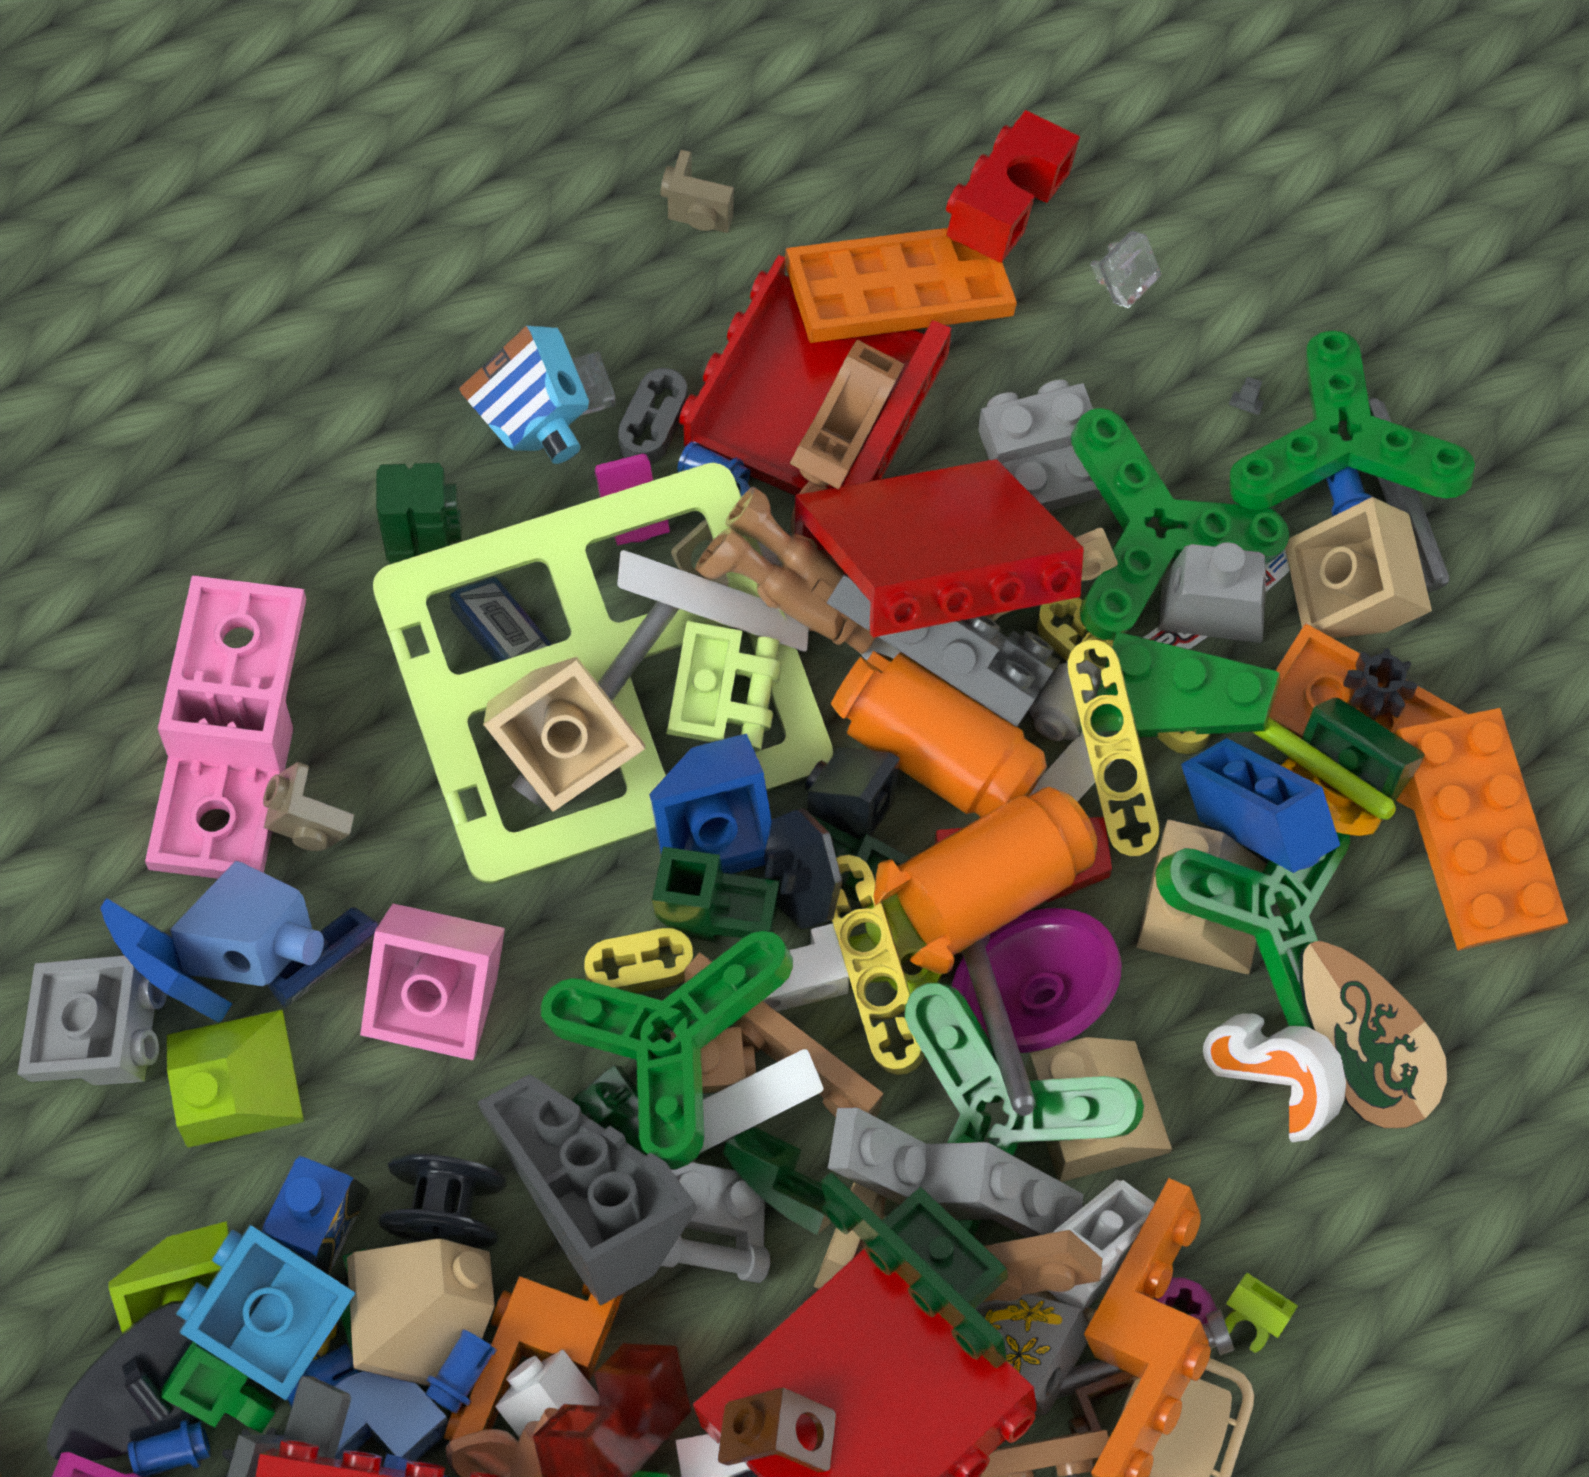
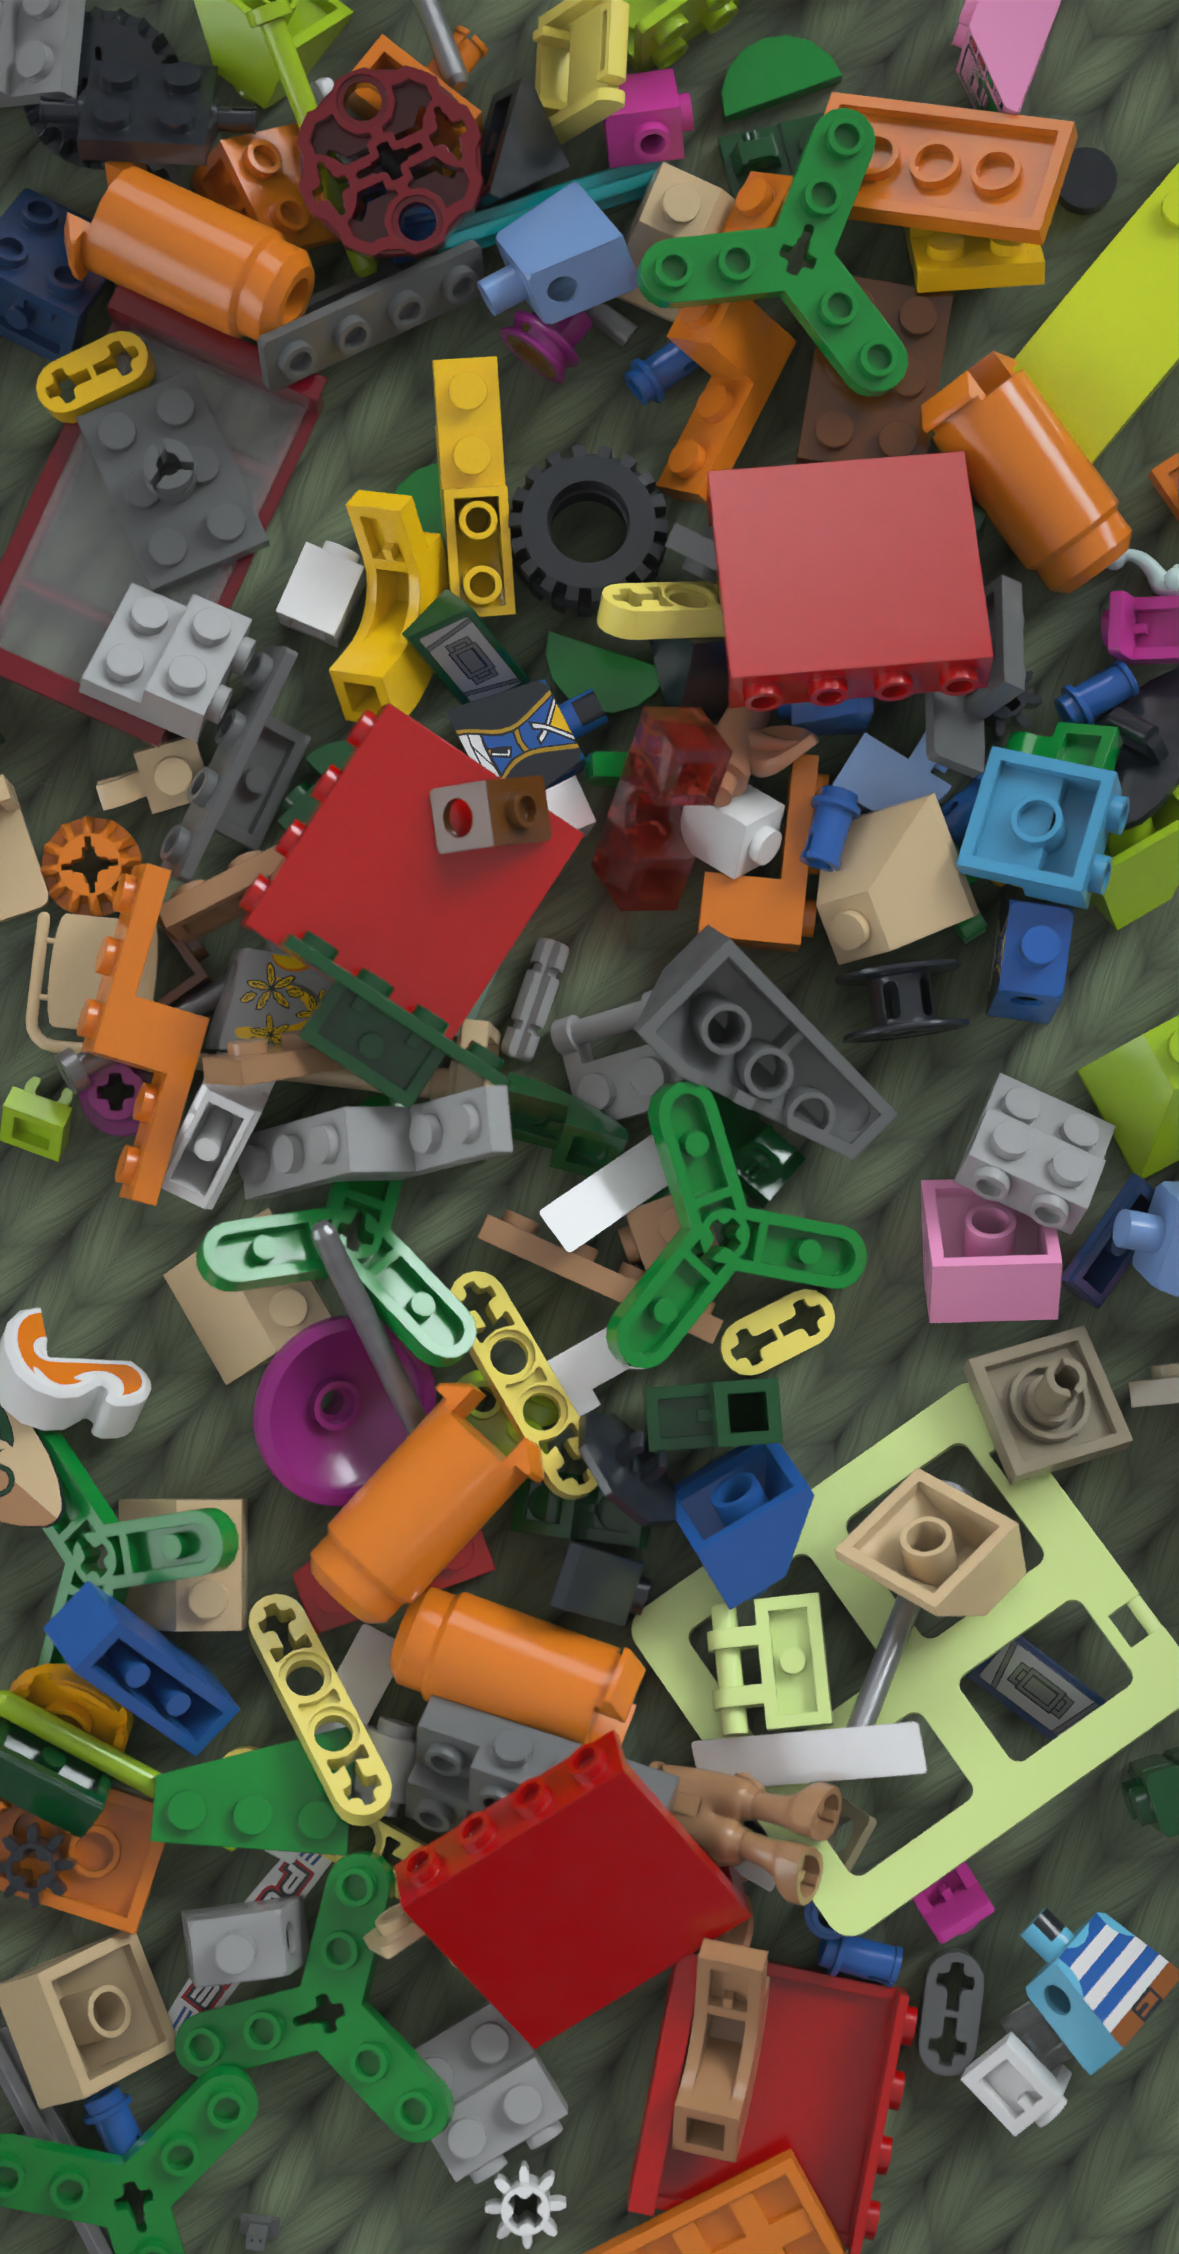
camera: 165 degrees right, 20 degrees up
none -> white gear [485,2160,566,2249]
none -> light grey axle [501,938,569,1062]
none -> light grey plate [954,1073,1116,1235]
none -> white bracket [961,2031,1072,2137]
none -> dark tan plate [963,1325,1133,1485]

